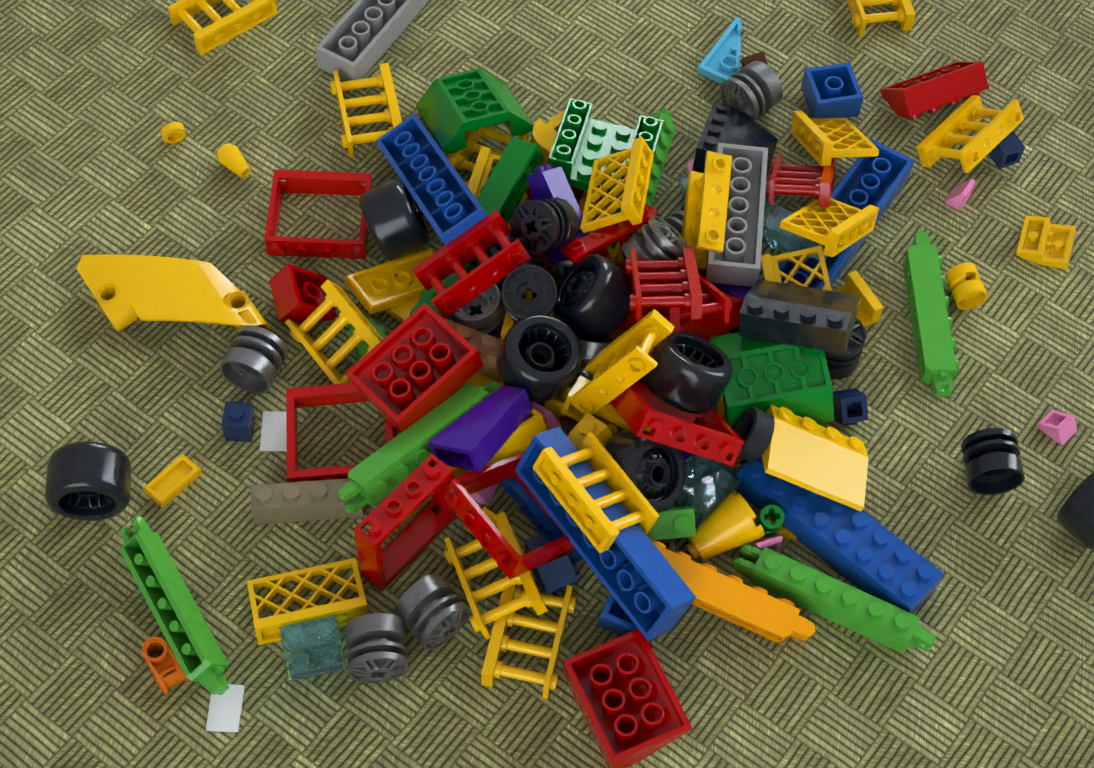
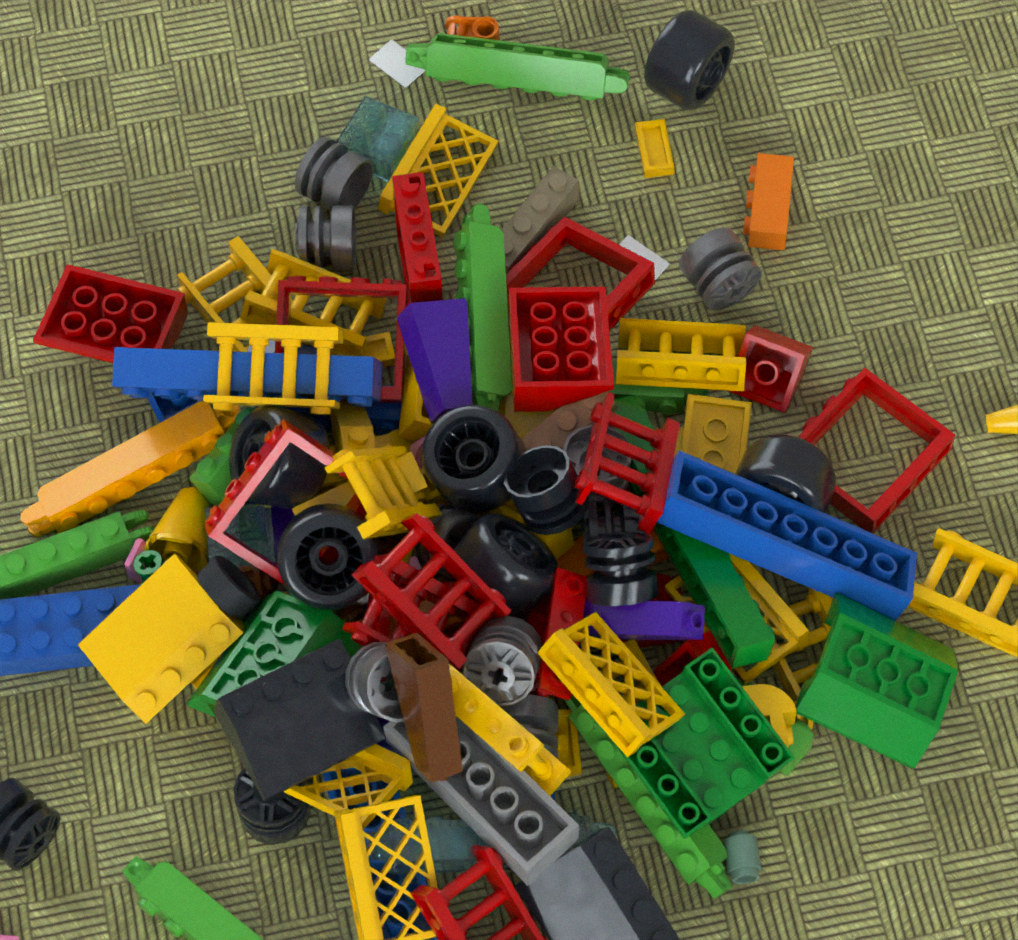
camera: 135 degrees right, 5 degrees up
yellow panel [76,254,269,332] -> none
dark blue brick [221,401,256,442] -> none
yellow panel [832,270,884,327] -> none
dark blue brick [833,388,868,425] -> none
none -> flat silver wheel [345,642,404,722]
none -> reddish brown slope [385,633,463,783]
none -> sand green brick [723,830,762,884]
none -> orange brick [743,153,794,251]

